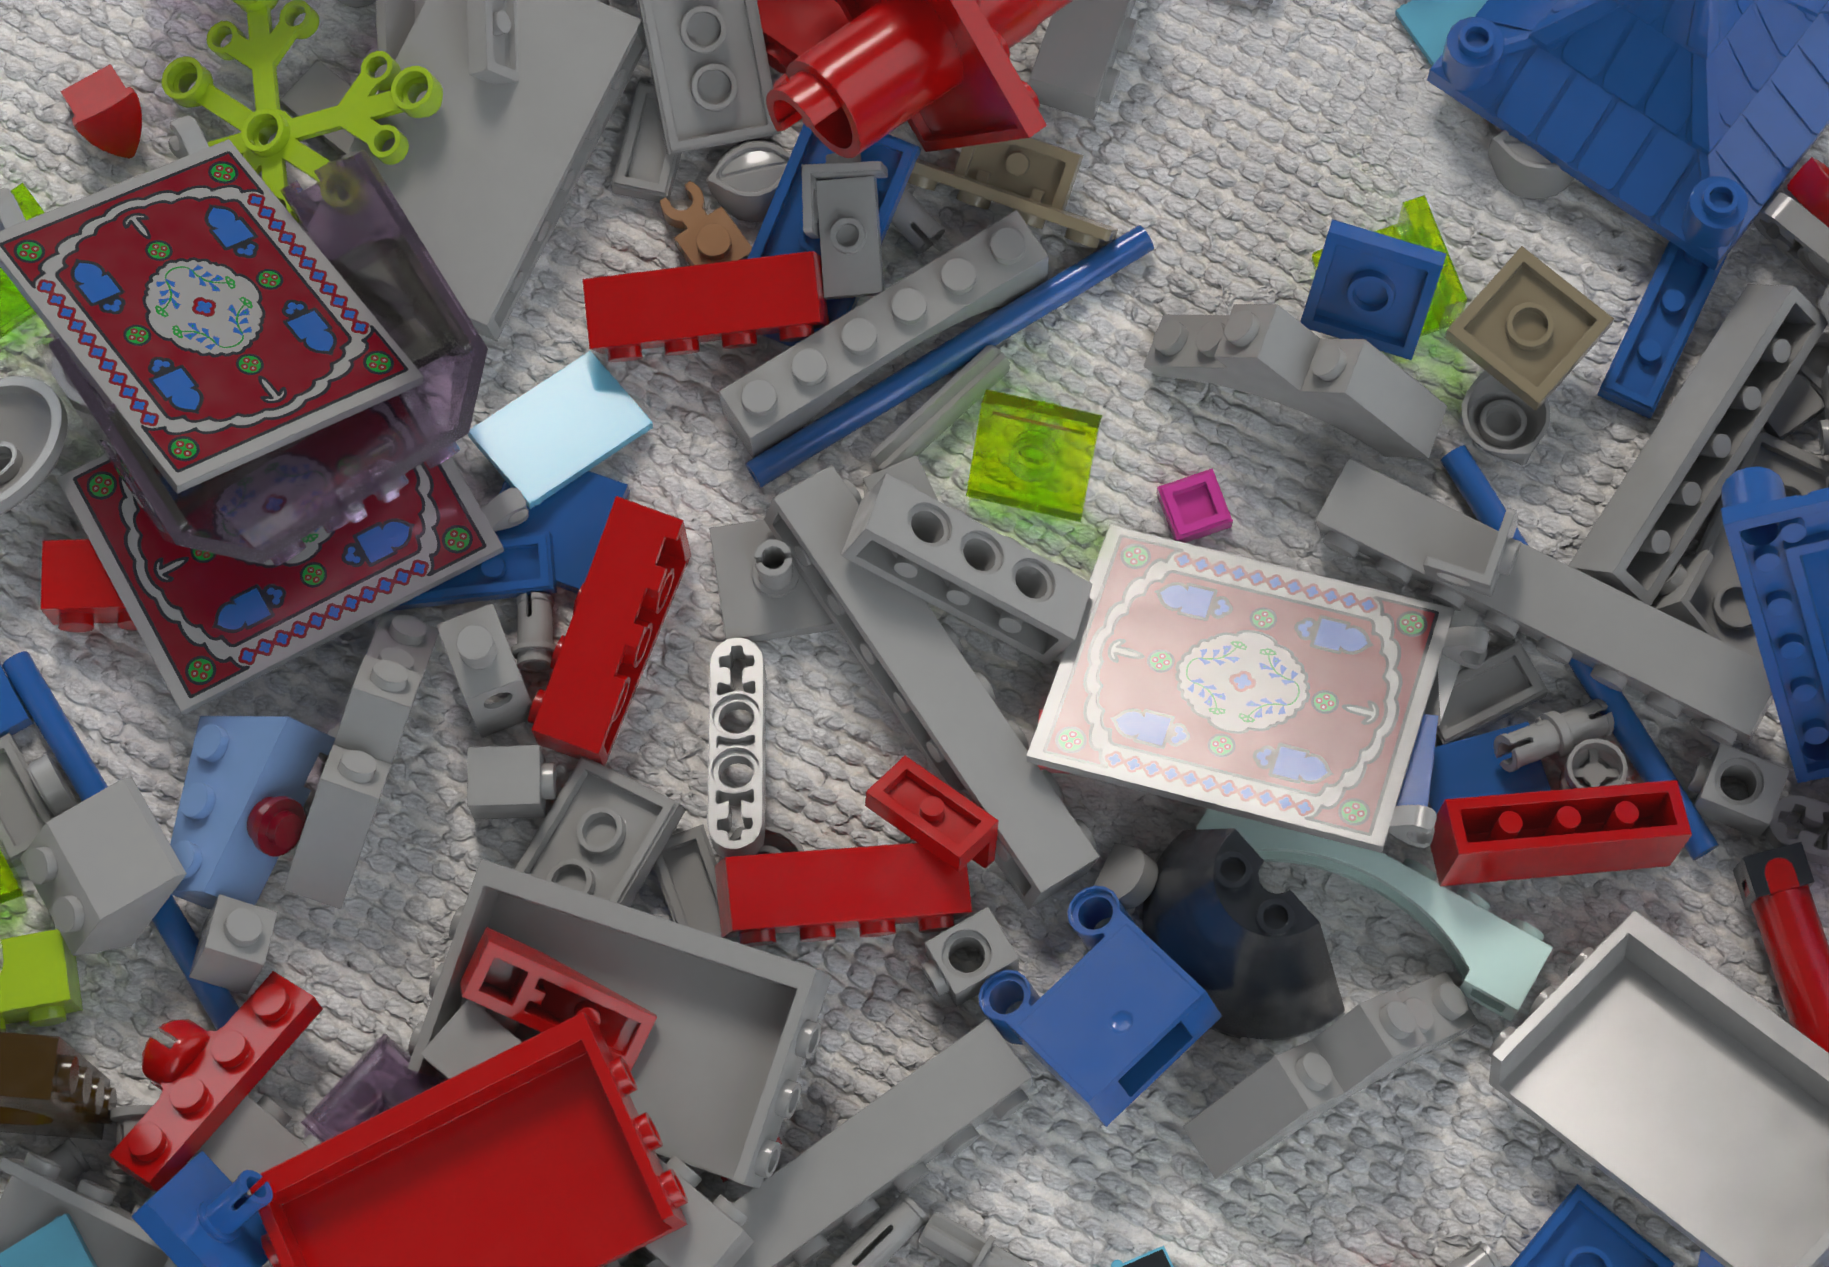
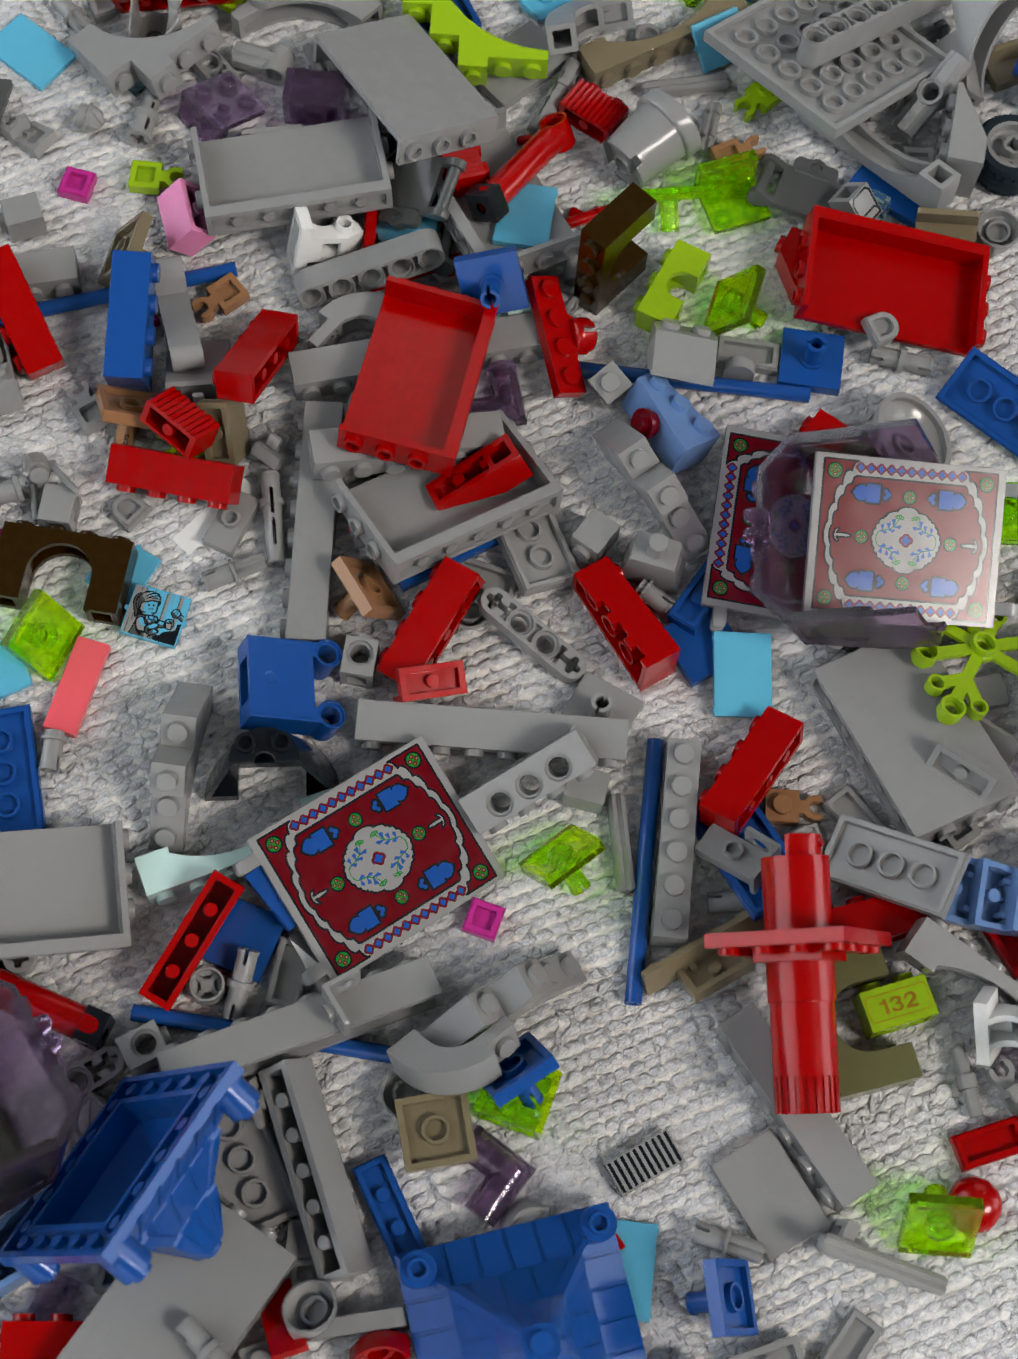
camera: 120 degrees right, 5 degrees down
light grey tile [1094,843,1158,910] -> none
none -> medium nougat tile [330,556,406,621]
none -> light grey arch [386,1015,521,1095]
none -> clear purple brick [464,1125,536,1229]
none -> tile [604,1129,685,1197]

